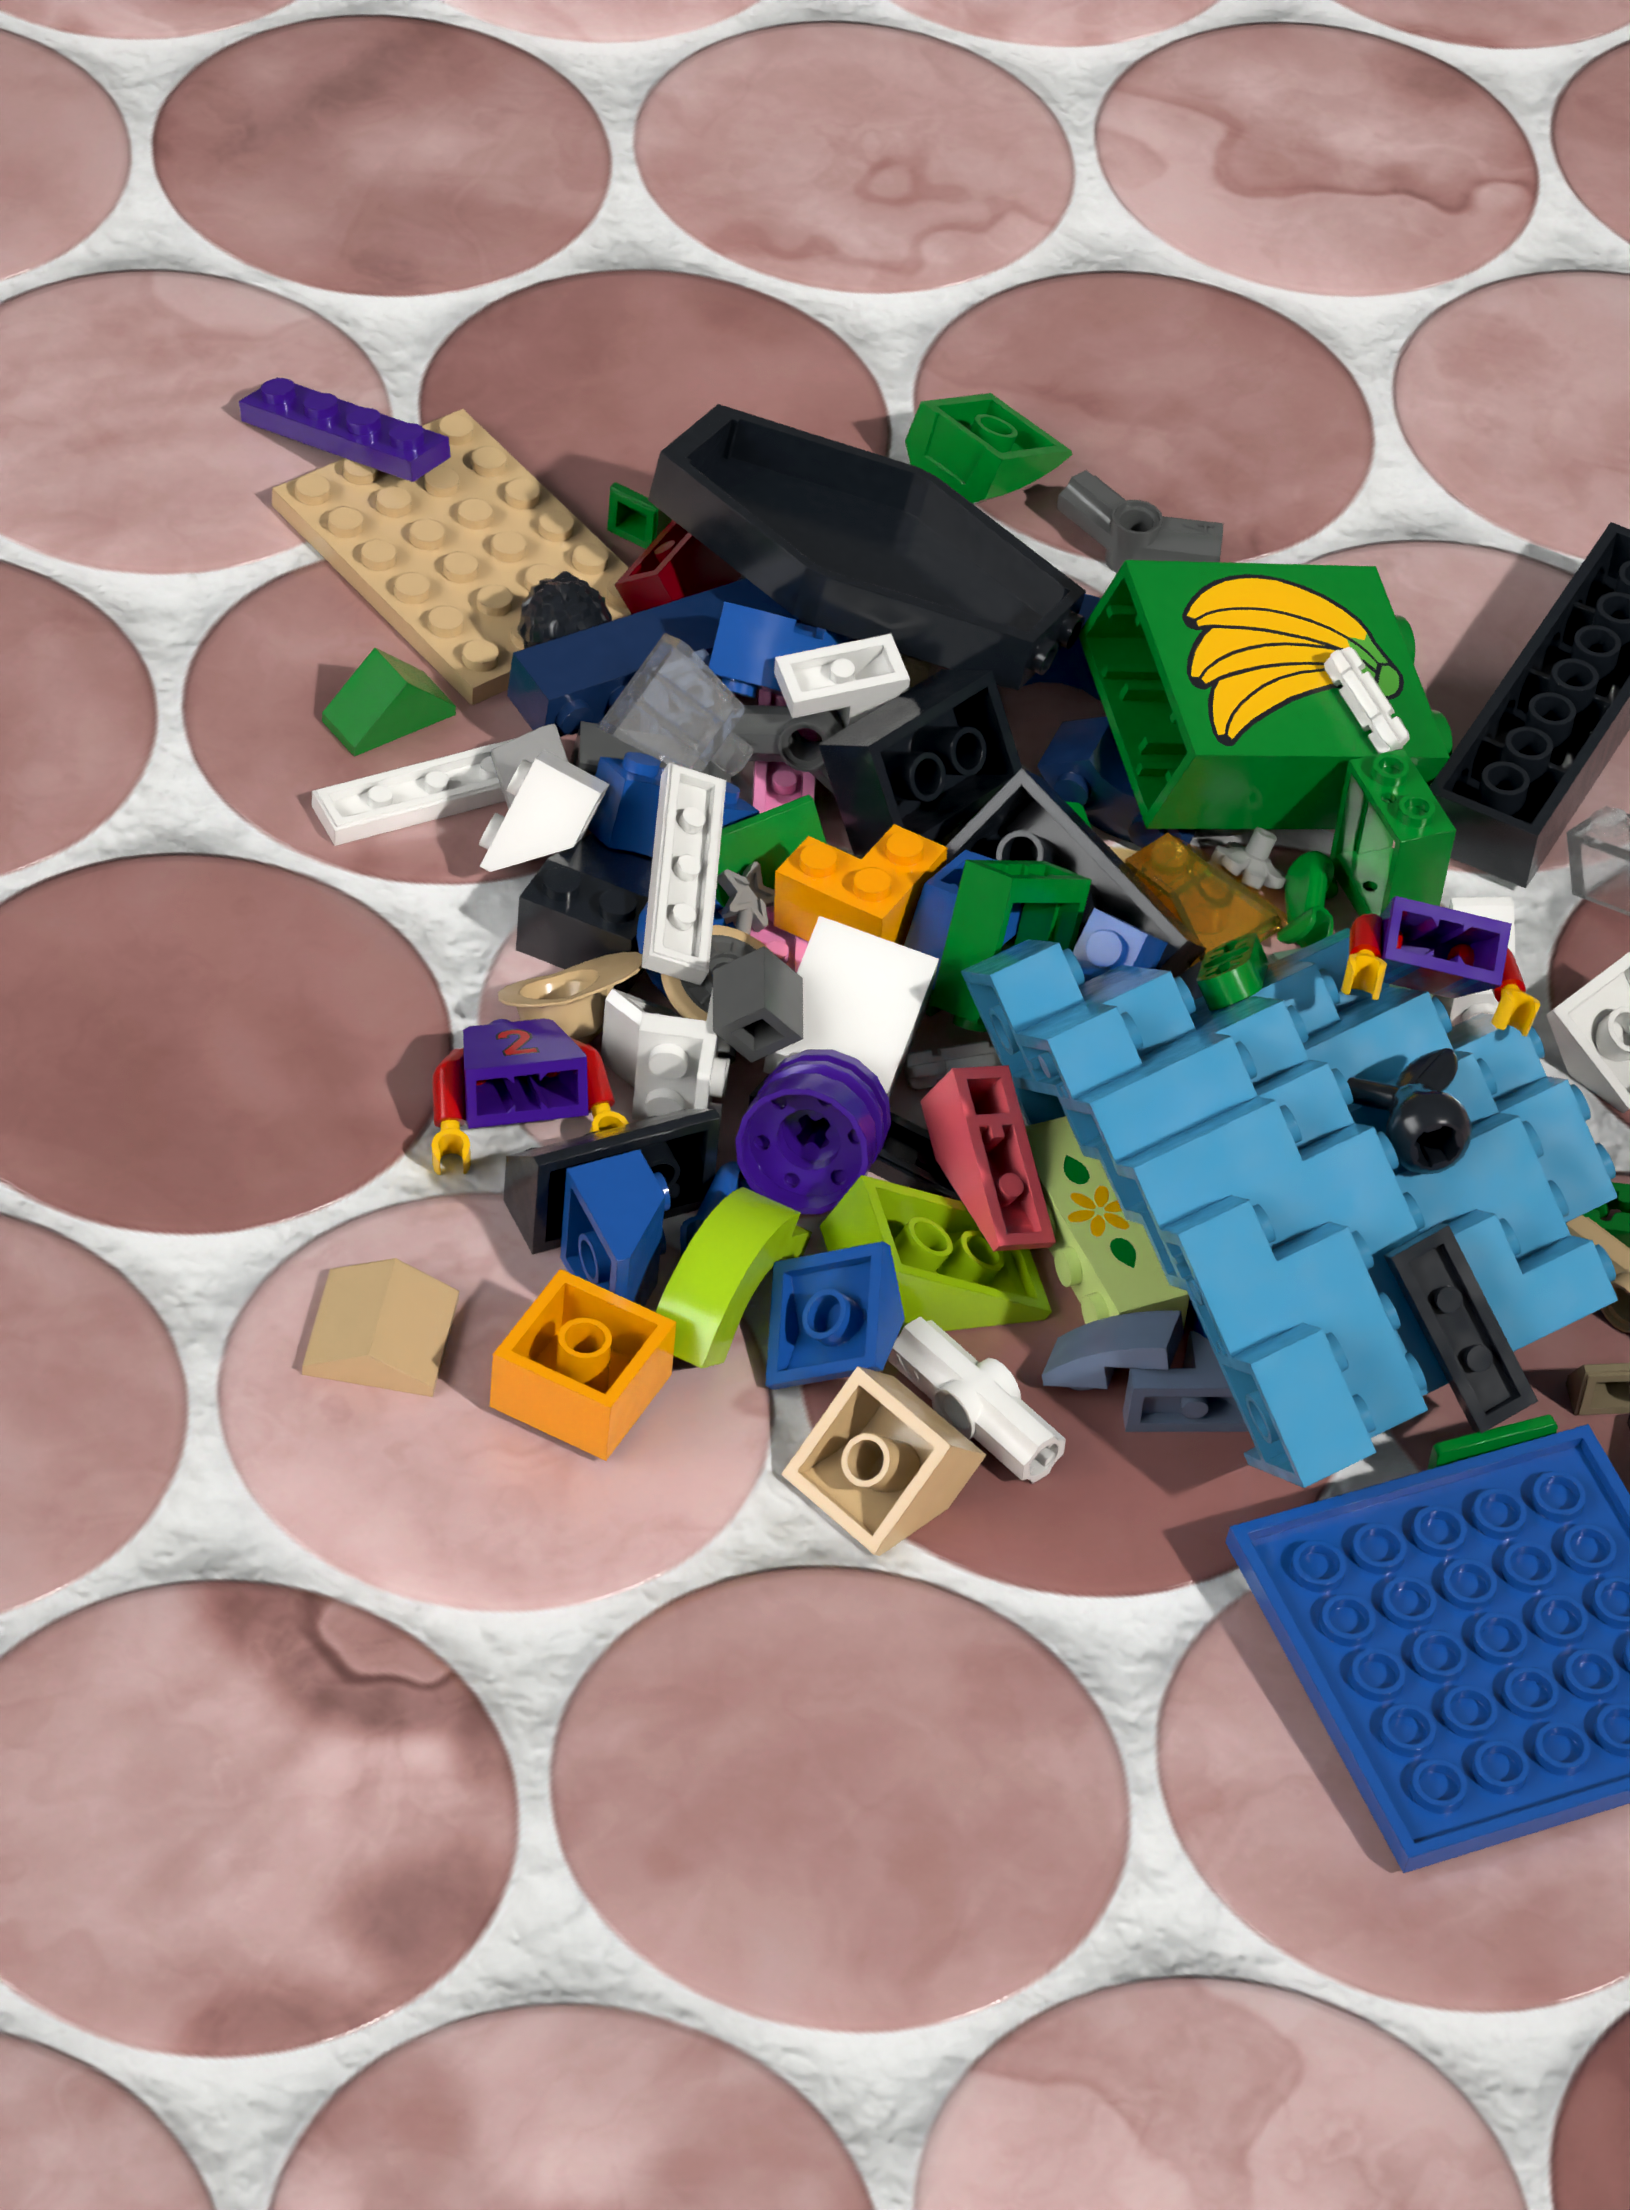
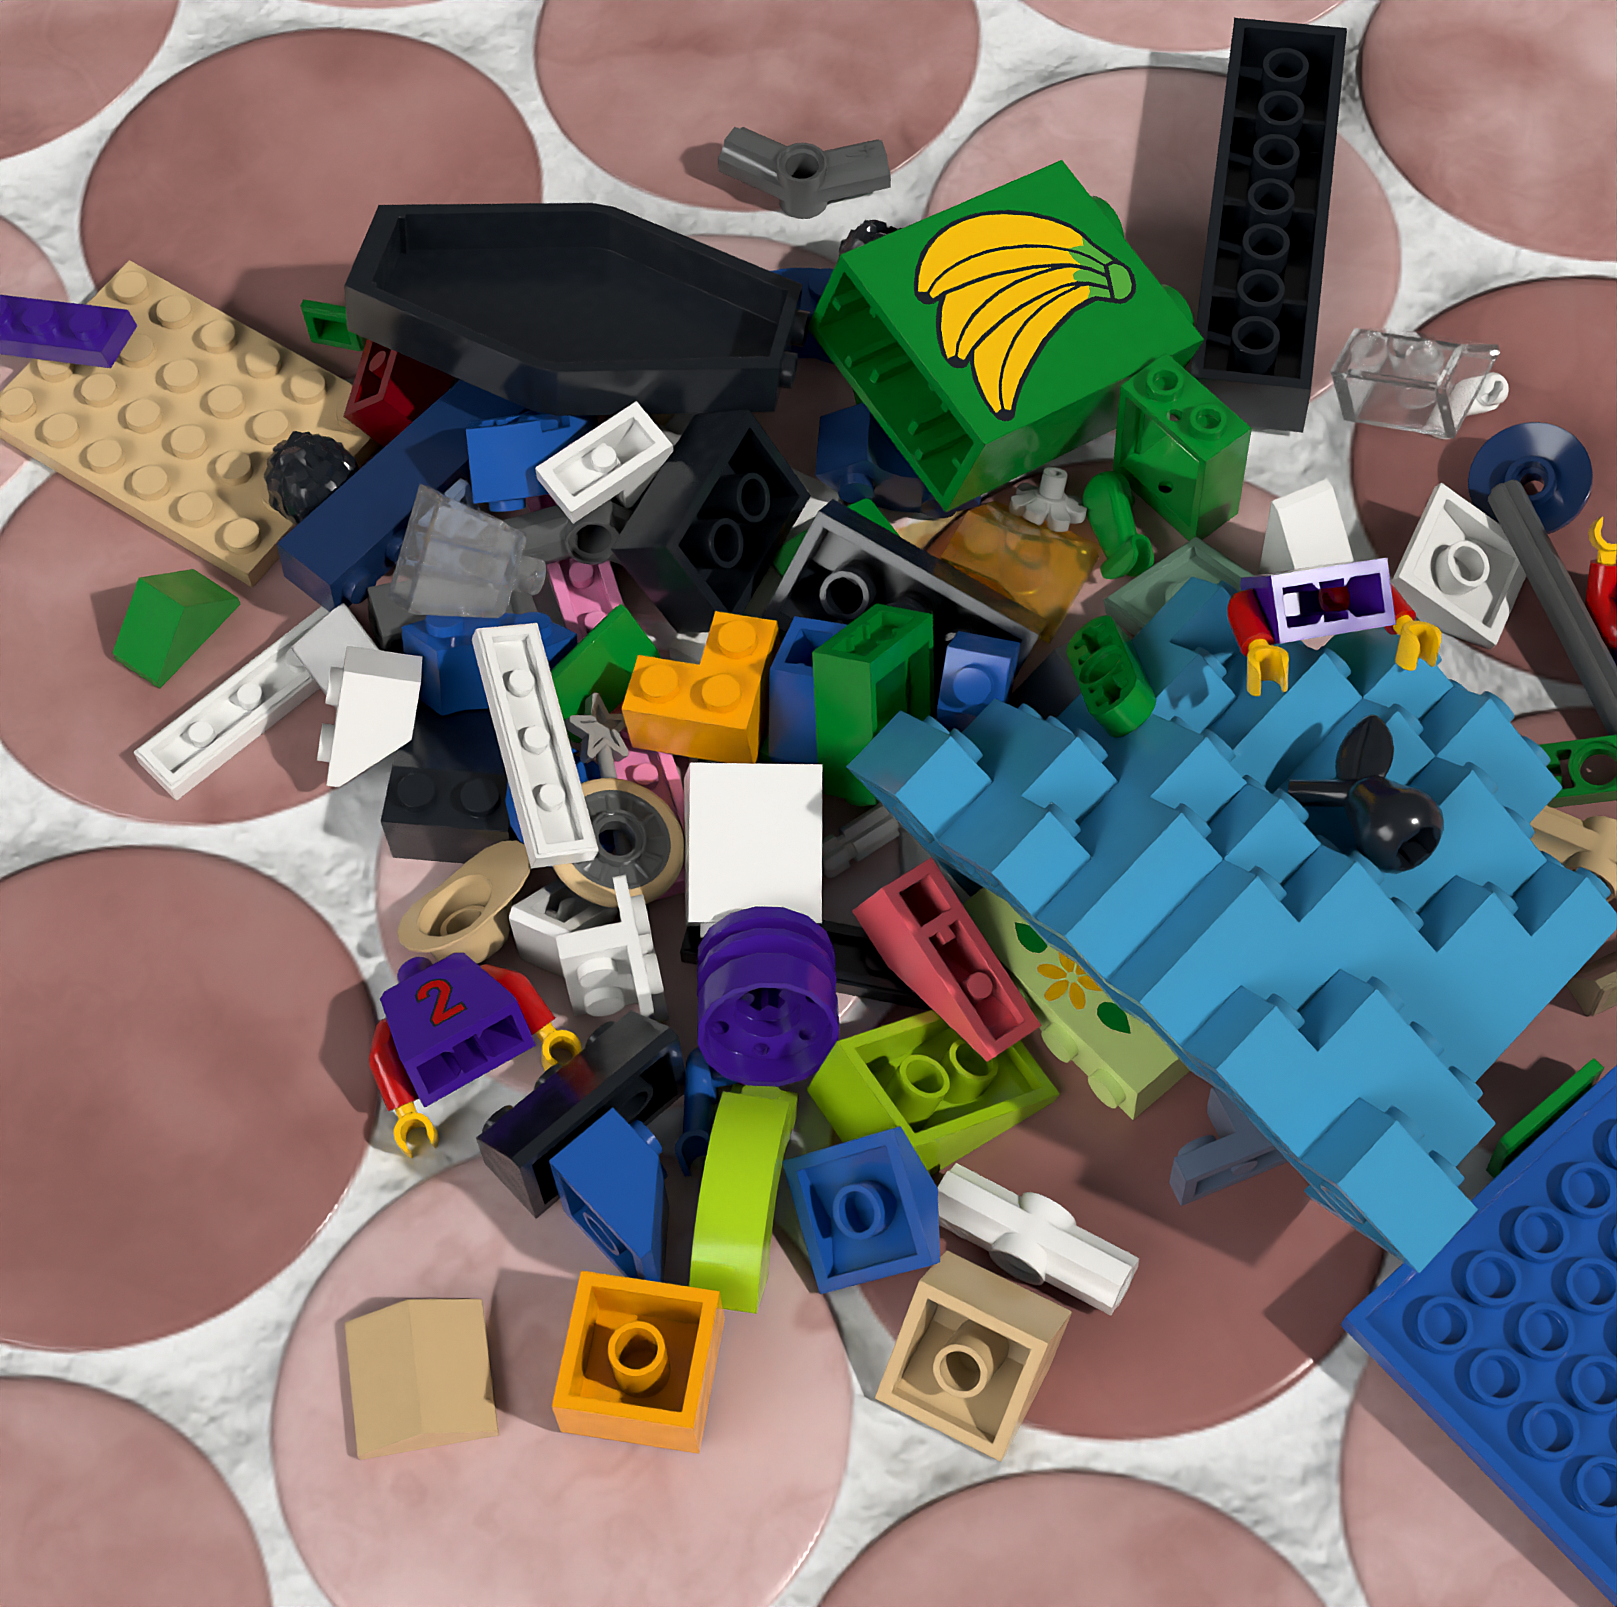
camera: 10 degrees left, 15 degrees up
dark grey brick [713,946,803,1063] -> none
green slope [905,393,1072,505] -> none
sand blue slope [1042,1311,1184,1391] -> none
white axle [1324,647,1410,754] -> none
black plate [1383,1223,1538,1434] -> none

